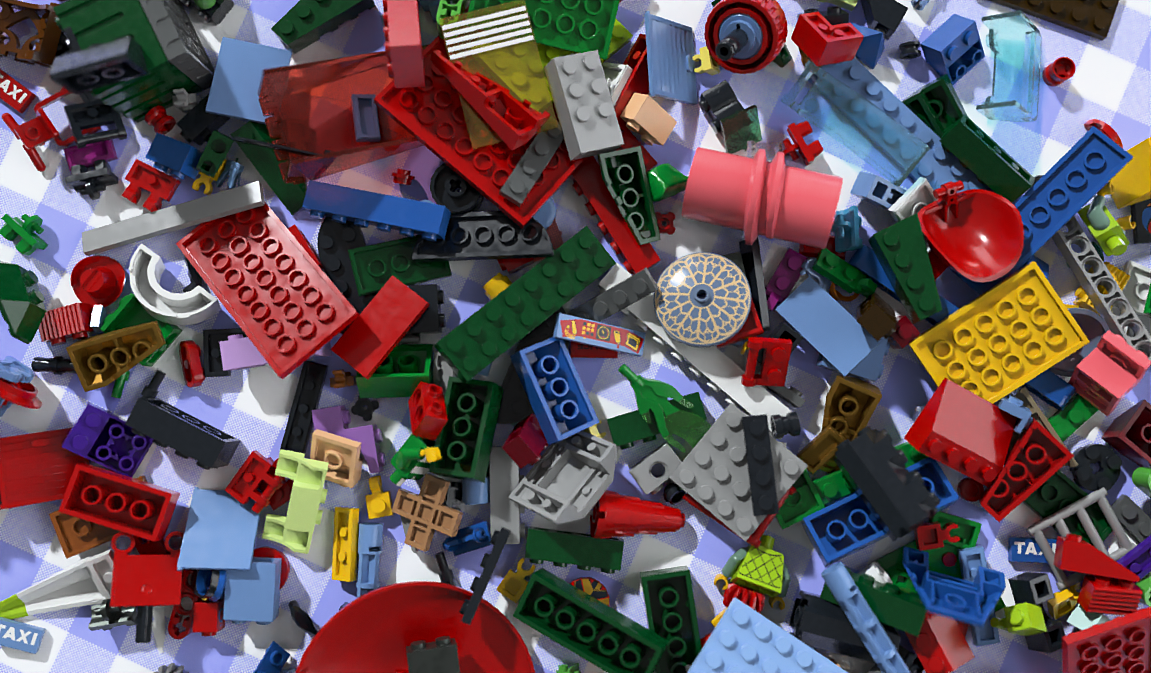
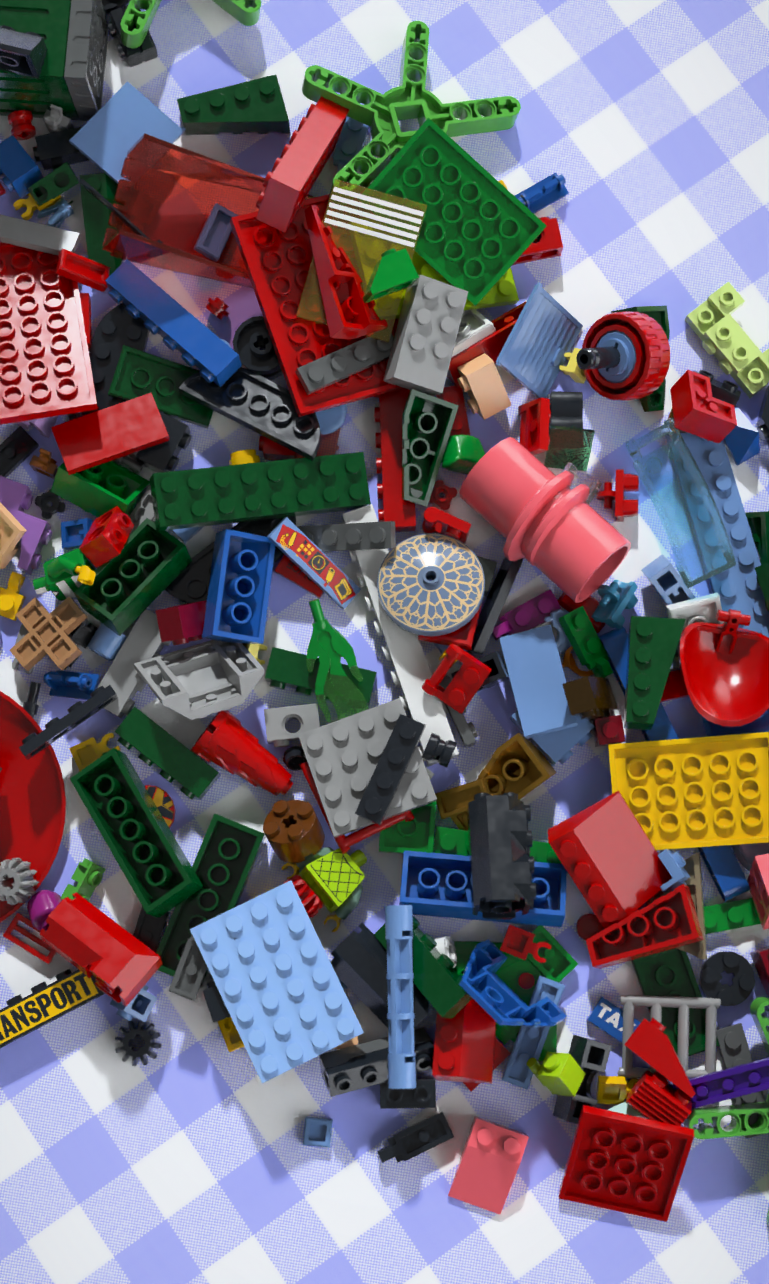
camera: 30 degrees right, 5 degrees down
none -> red tile [56,248,110,292]
none -> blue bracket [61,518,94,550]
none -> reddish brown brick [263,800,325,863]
none -> green slope [363,248,419,303]
none -> red plate [422,507,472,544]
none -> red plate [518,397,551,455]

